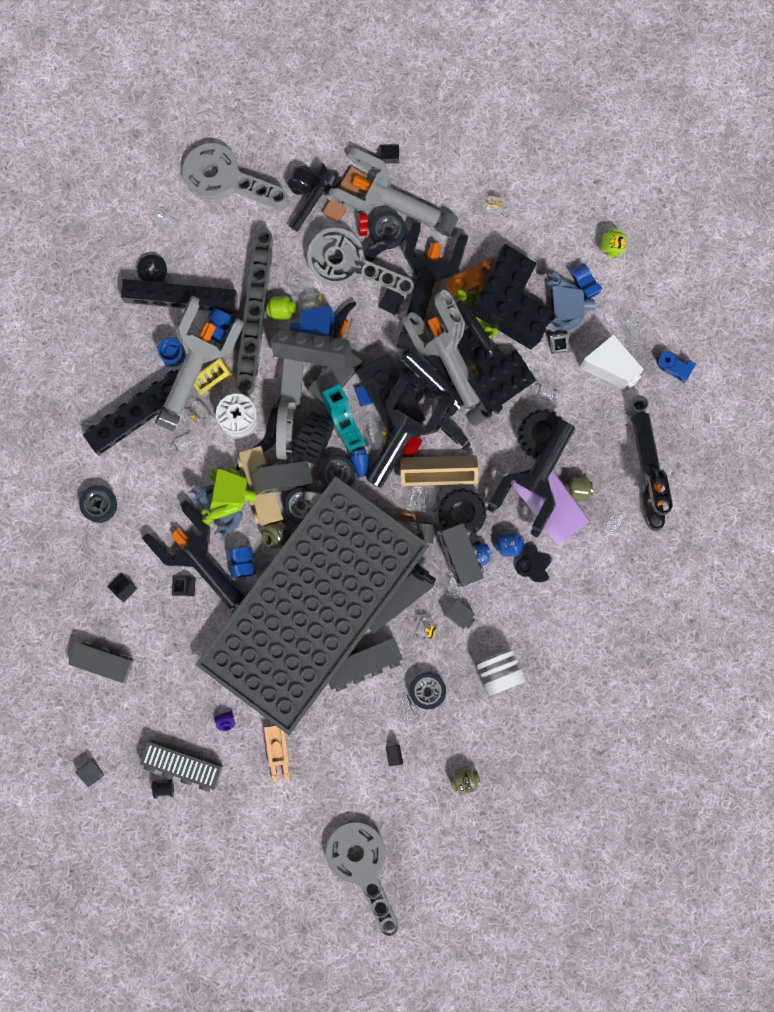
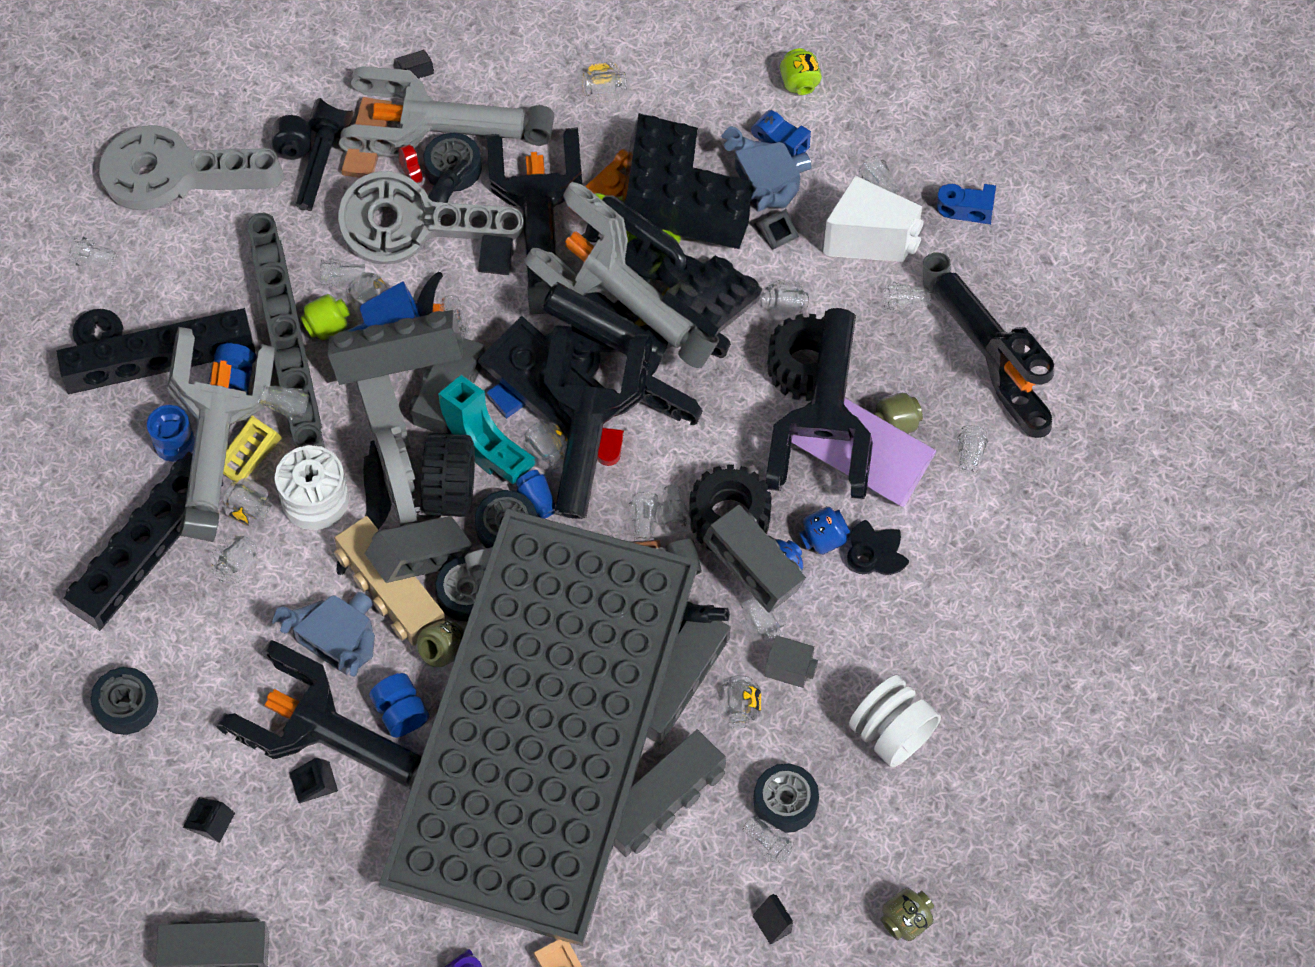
camera: 20 degrees left, 20 degrees down
lime torso [202,467,256,525] -> none
tan brick [400,455,478,486] -> none
none -> clear cone [258,385,309,420]

